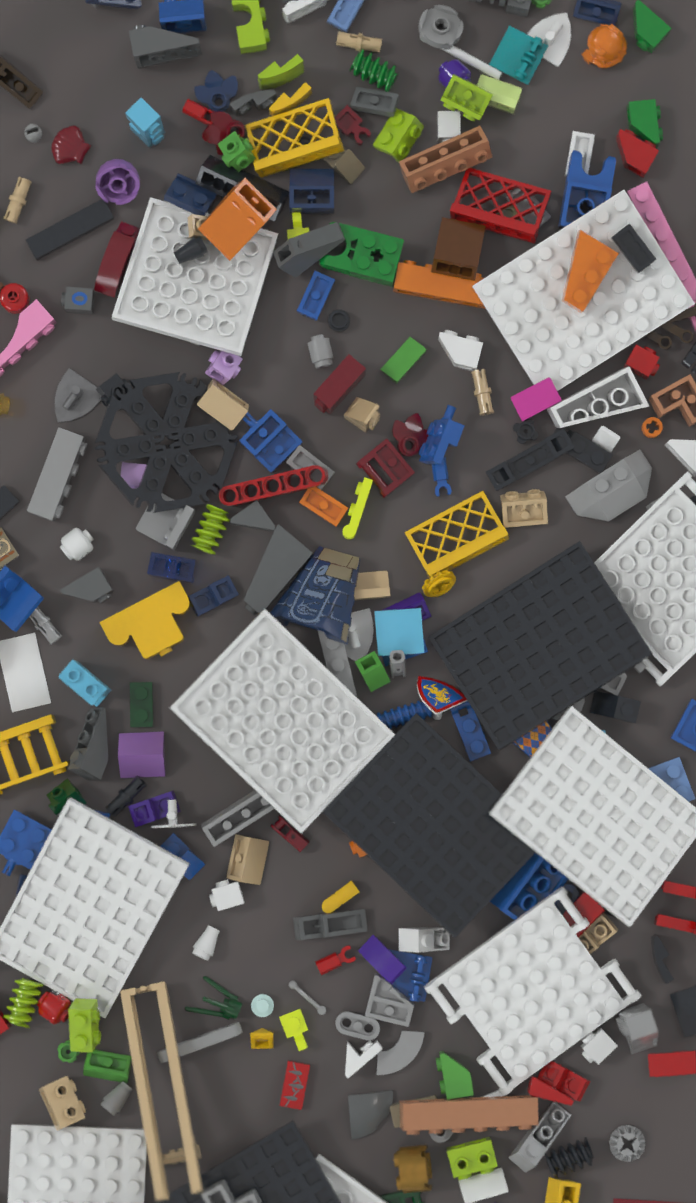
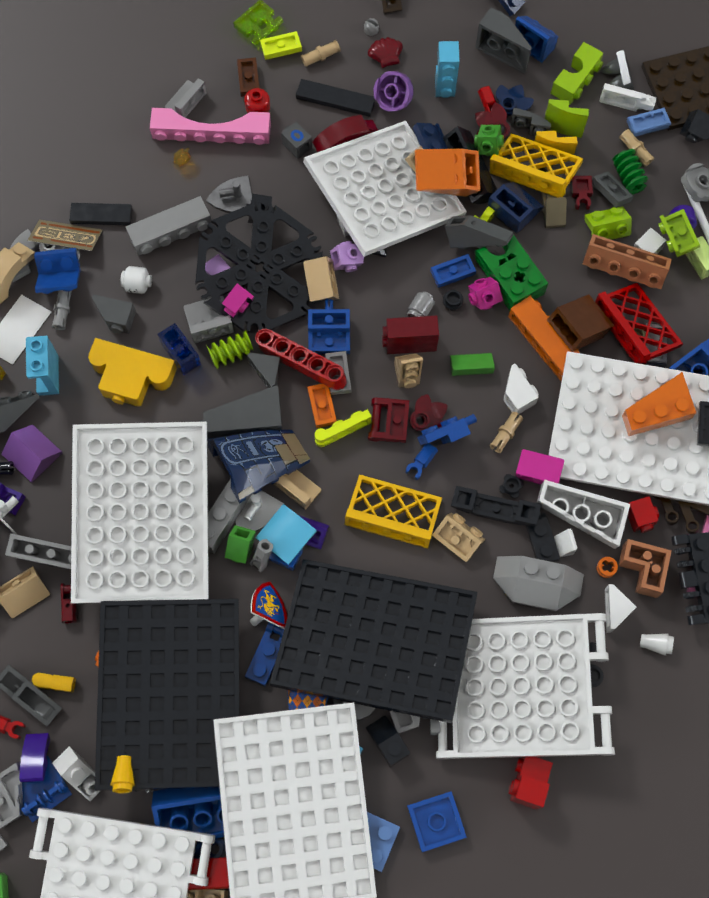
camera: 45 degrees right, 15 degrees down
dark green plate [130,682,153,727] -> none
black cone [173,236,208,264] -> none
dark blue slope [188,575,239,617] -> none
blue piece [376,700,433,730] -> none
yellow gear [422,570,456,597] -> none
none -> yellow cone [110,755,135,793]
none -> dark pink brick [222,283,255,317]
none -> dark pink brick [468,277,503,310]

